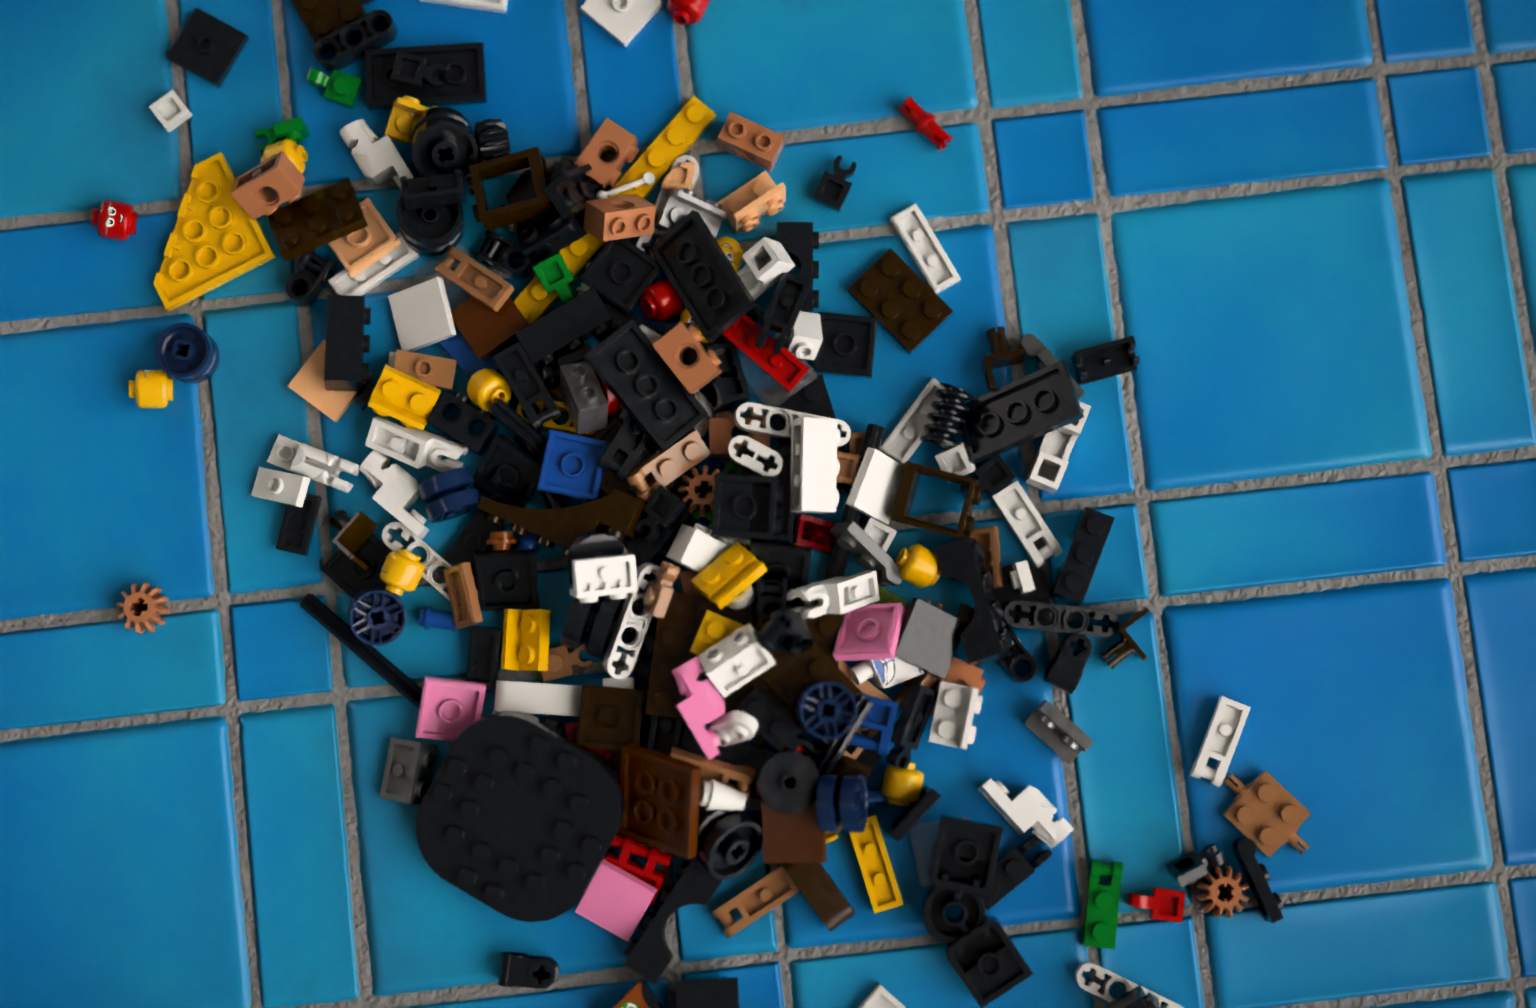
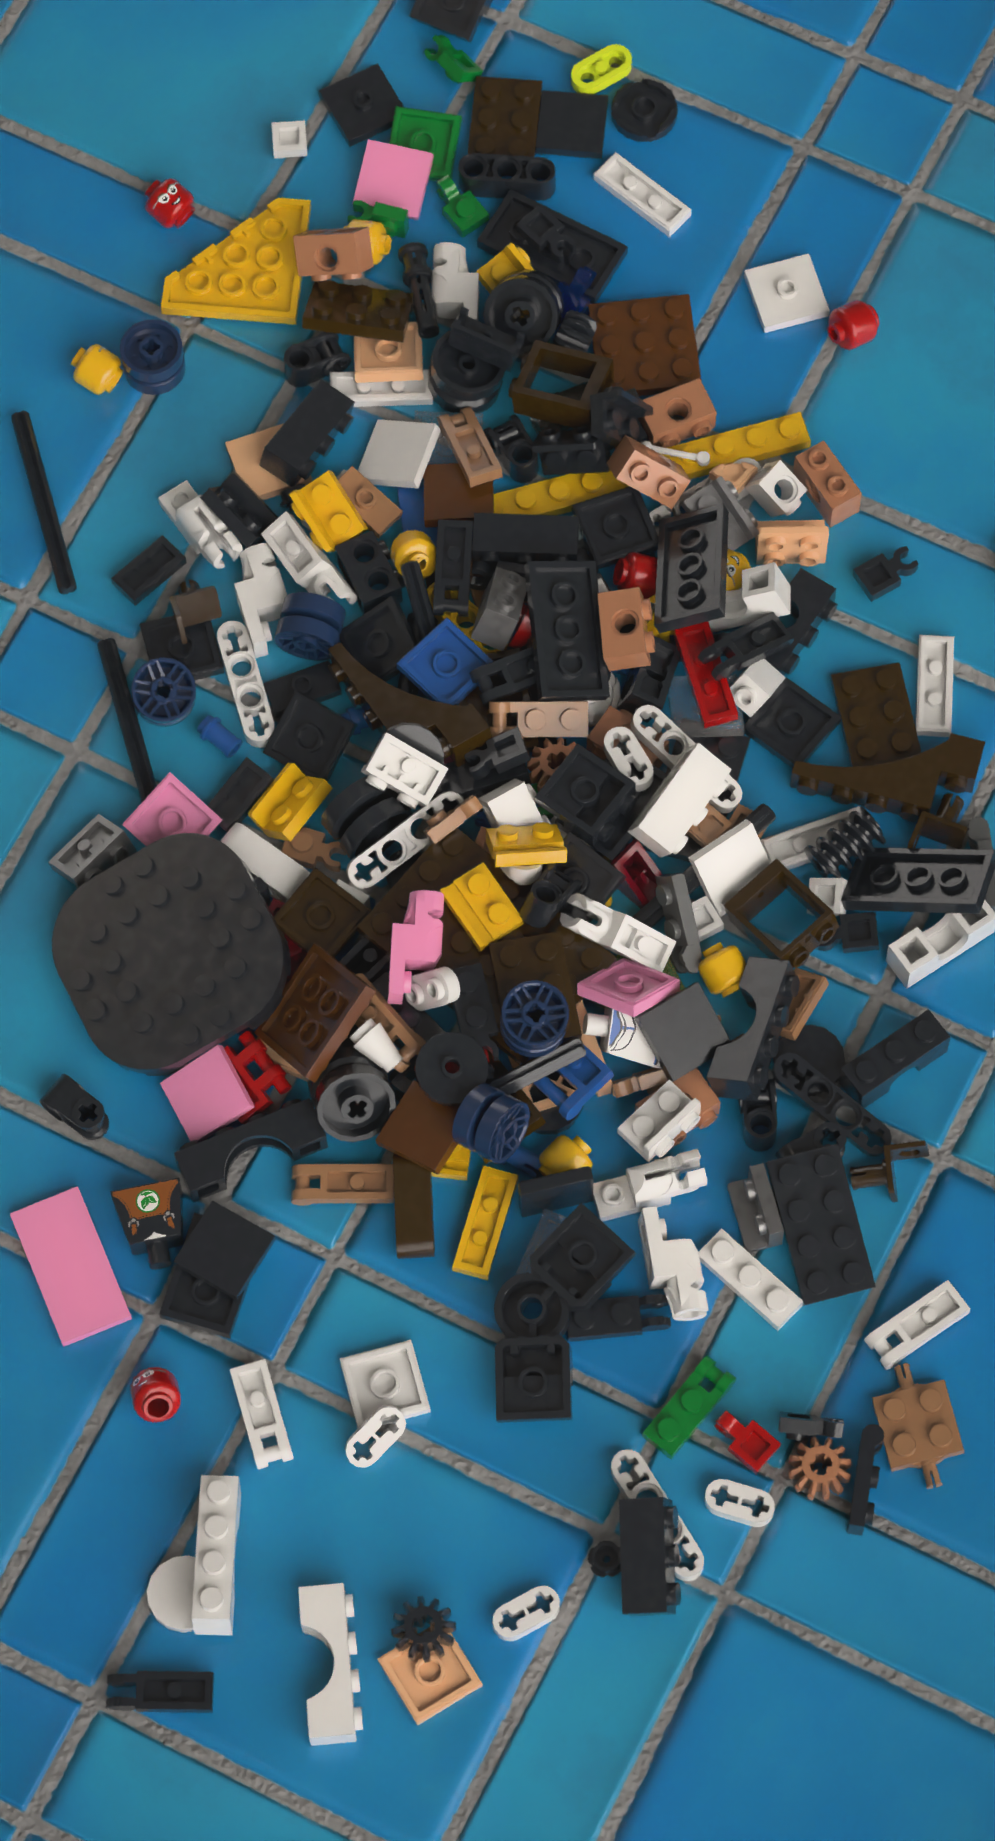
camera: 35 degrees right, 15 degrees down
white plate [251,467,310,508] -> none
yellow head [379,548,425,596] -> none
medium nougat plate [444,562,483,629] -> none
dark orange plate [486,531,517,550] -> none
green plate [533,251,576,304] -> none
white bracket [698,623,777,698] -> none
black piece [754,610,815,655] -> none
black plate [886,683,938,769] -> none
white plate [991,480,1063,568] -> none
white plate [1009,560,1035,595] -> none
none -> black axle [11,411,77,594]
none -> black bracket [200,473,279,548]
none -> bright pink tile [352,139,434,221]
none -> green plate [389,106,462,181]
none -> black pin [398,242,440,339]
none -> clear blue plate [558,266,597,318]
none -> reddish brown plate [588,294,701,397]
none -> white plate [593,1149,707,1222]
none -> white plate [698,1228,803,1331]
none -> white beam [704,1479,775,1527]
none -> white brick [744,460,807,517]
none -> black plate [765,1144,876,1306]
none -> dark brown arch [790,733,985,822]

